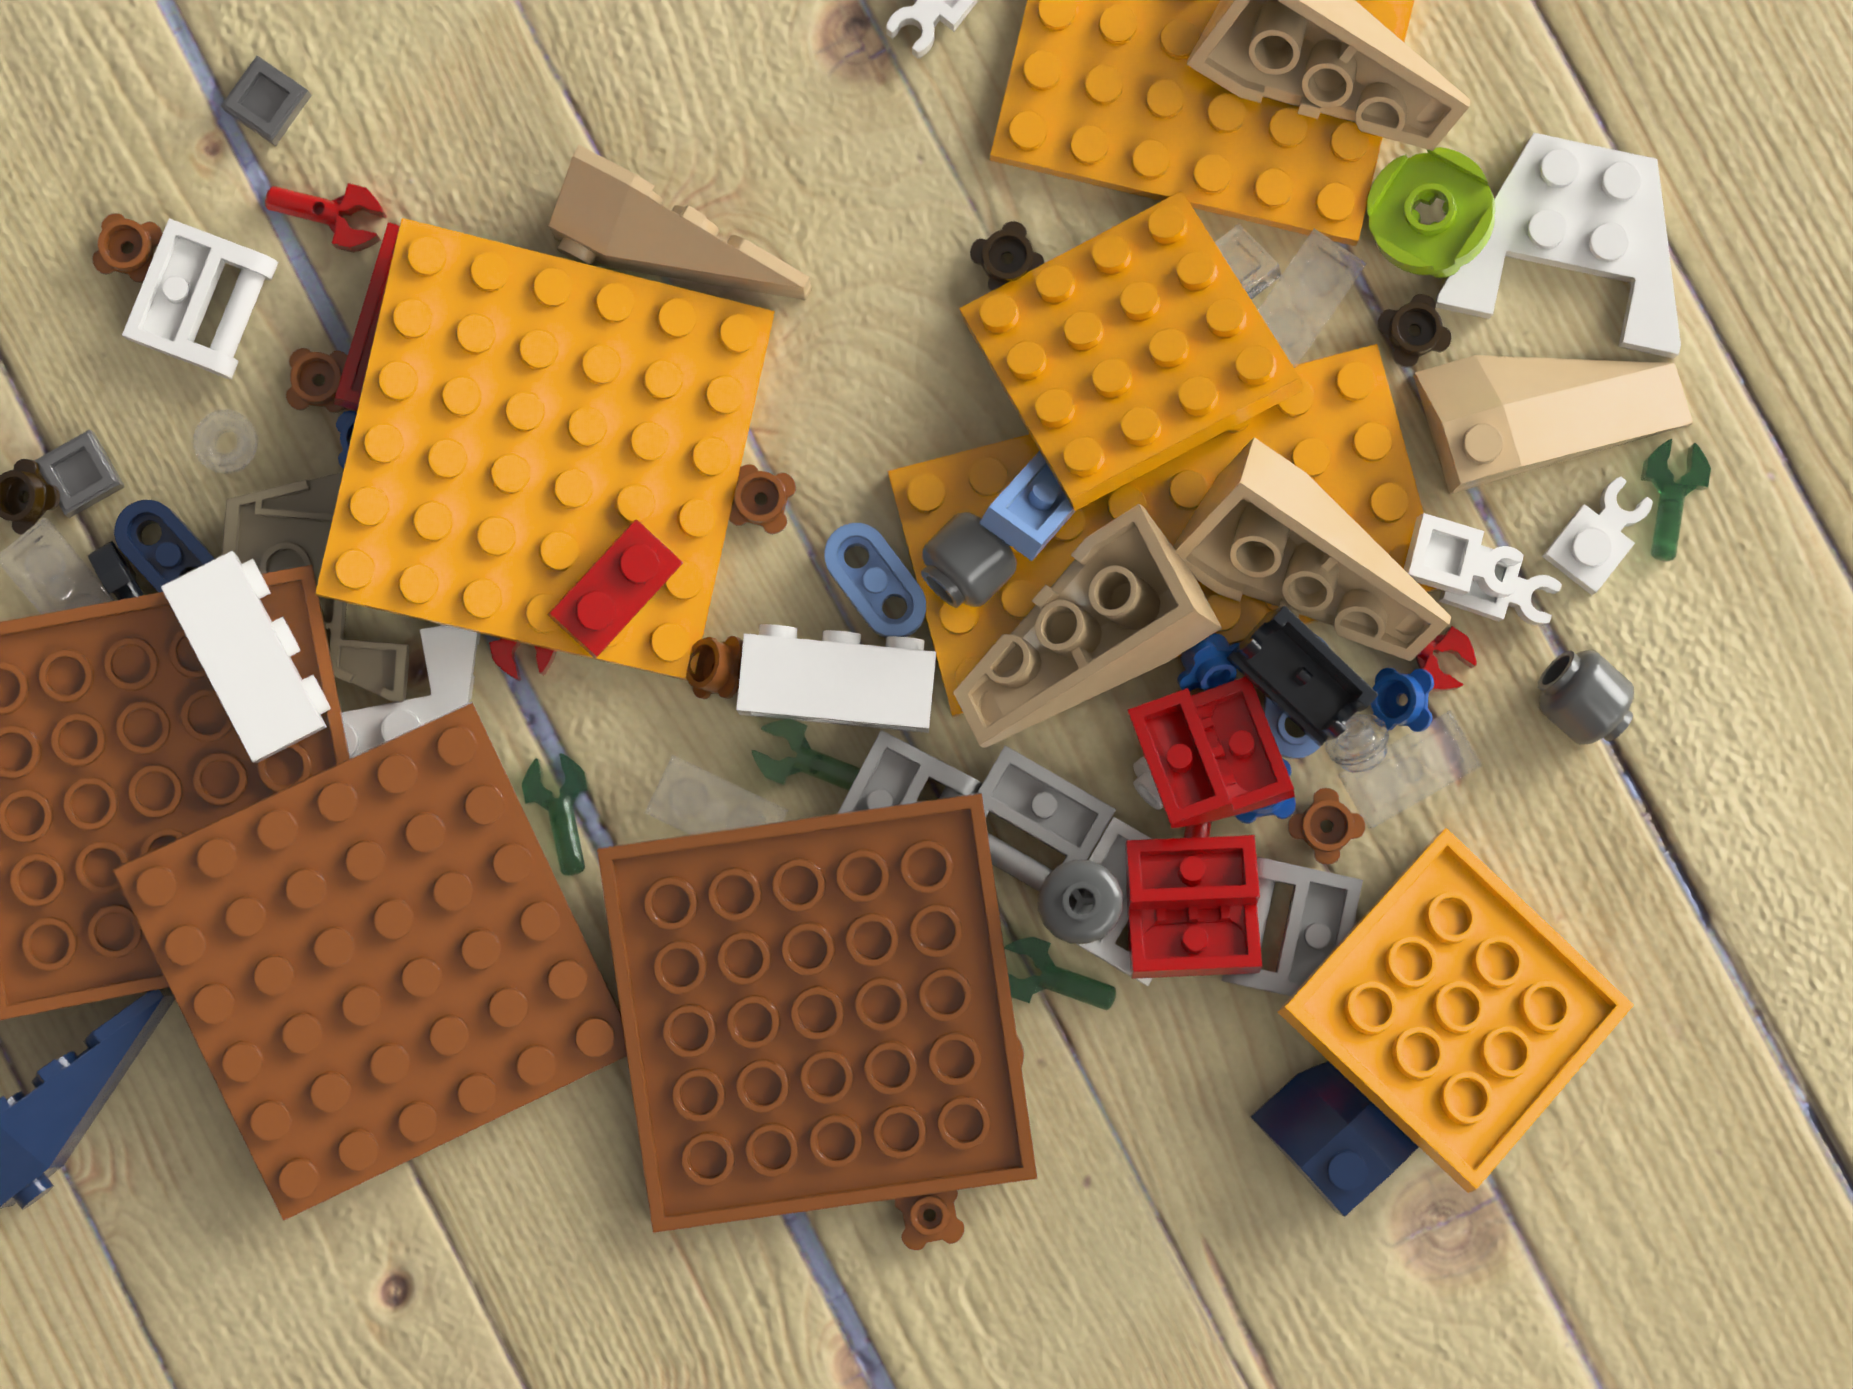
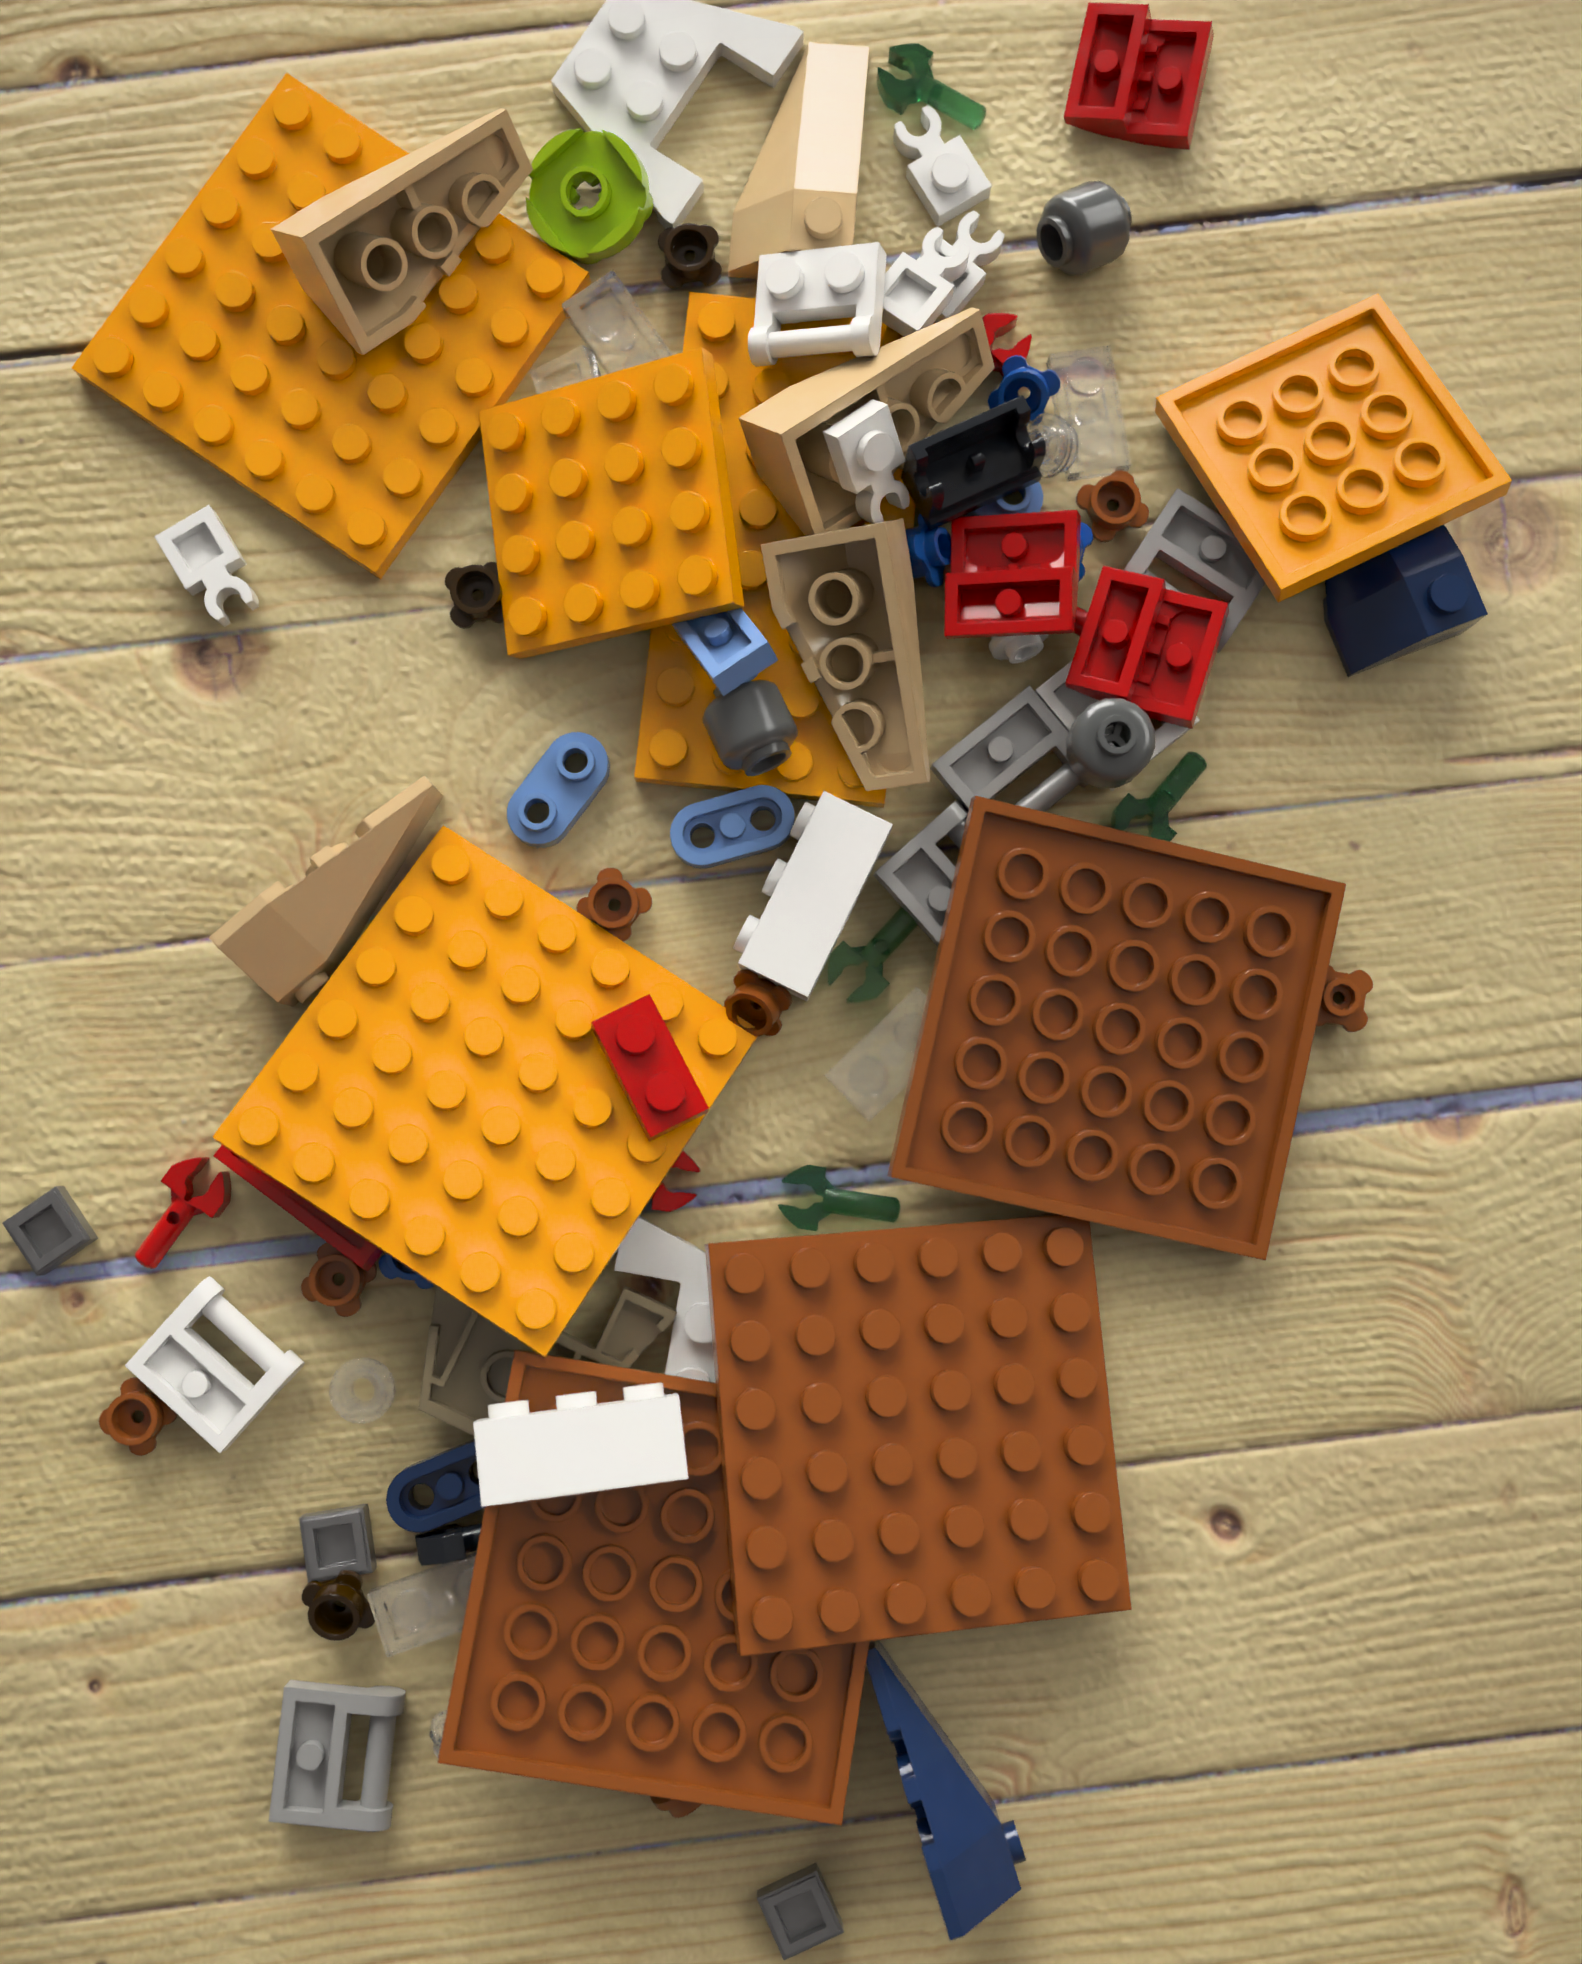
camera: 70 degrees left, 0 degrees up
none -> medium blue plate [507,732,610,848]
none -> white plate [748,242,887,367]
none -> white plate [823,399,910,524]
none -> red slope [1063,2,1214,150]

